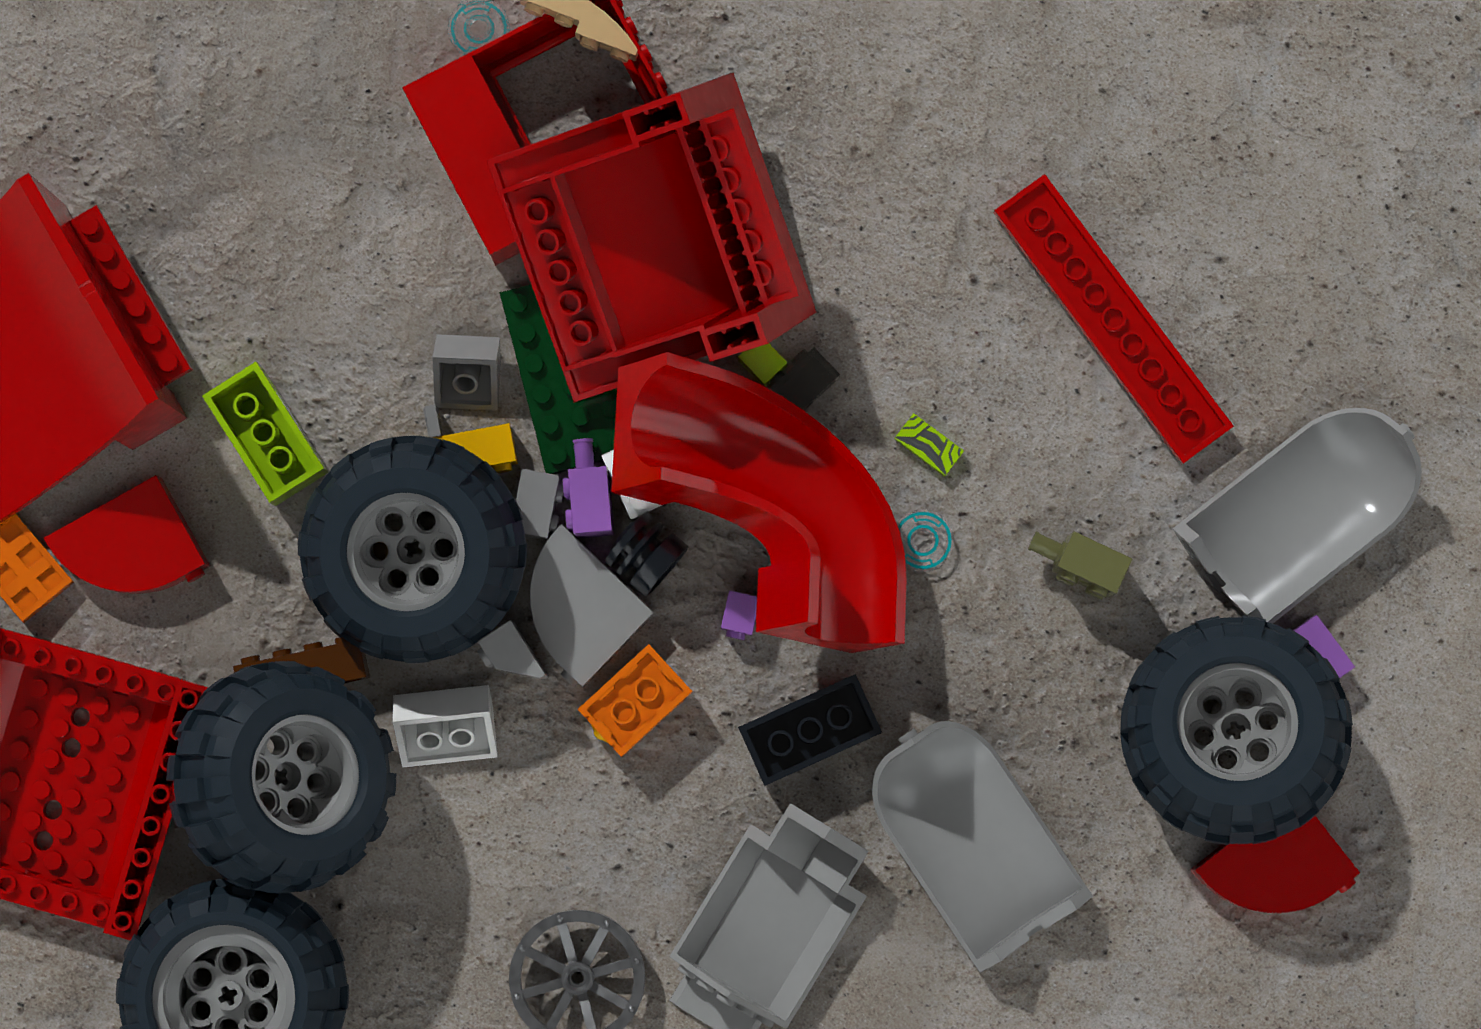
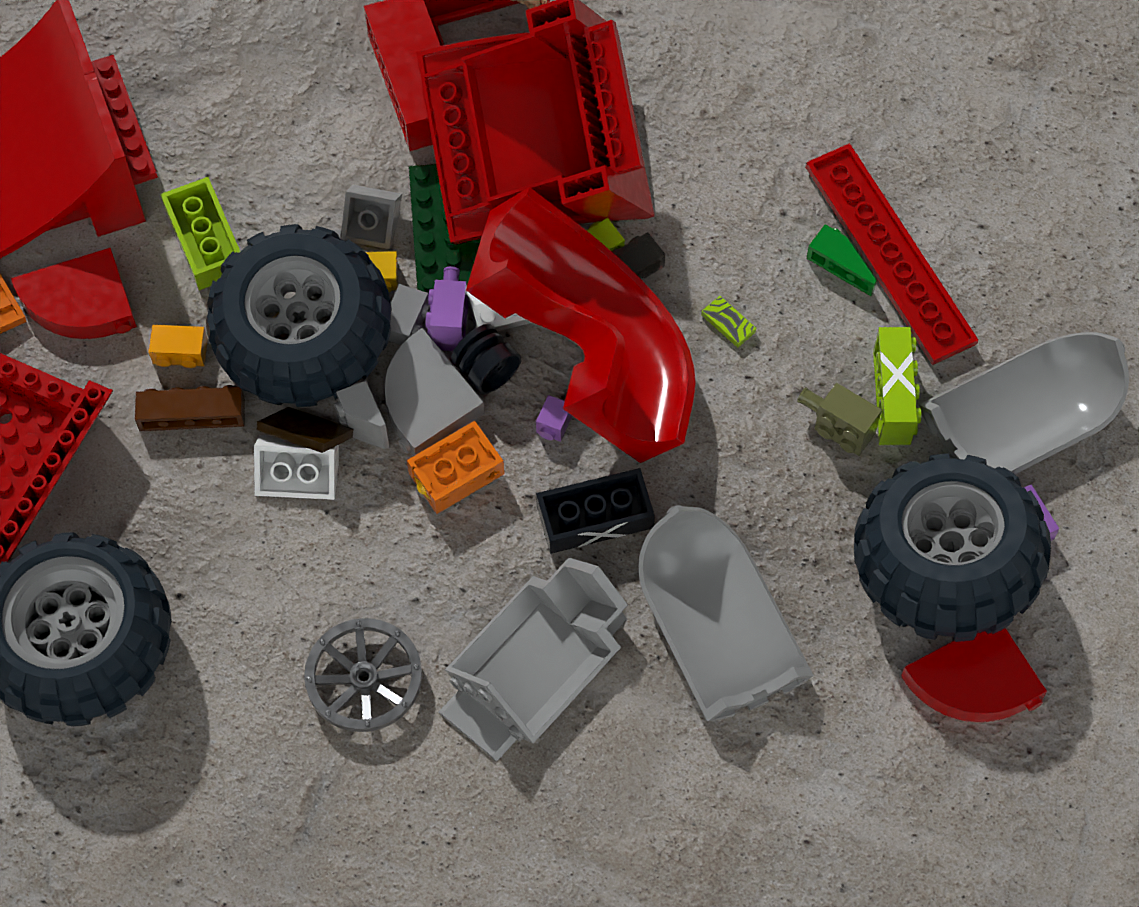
camera: 10 degrees right, 20 degrees down
black wheel [166,661,397,893] -> none
clear tile [897,509,954,572] -> none
none -> light orange brick [149,325,208,368]
none -> dark brown tile [257,407,354,453]
none -> green slope [806,224,877,296]
none -> lime brick [873,327,921,445]

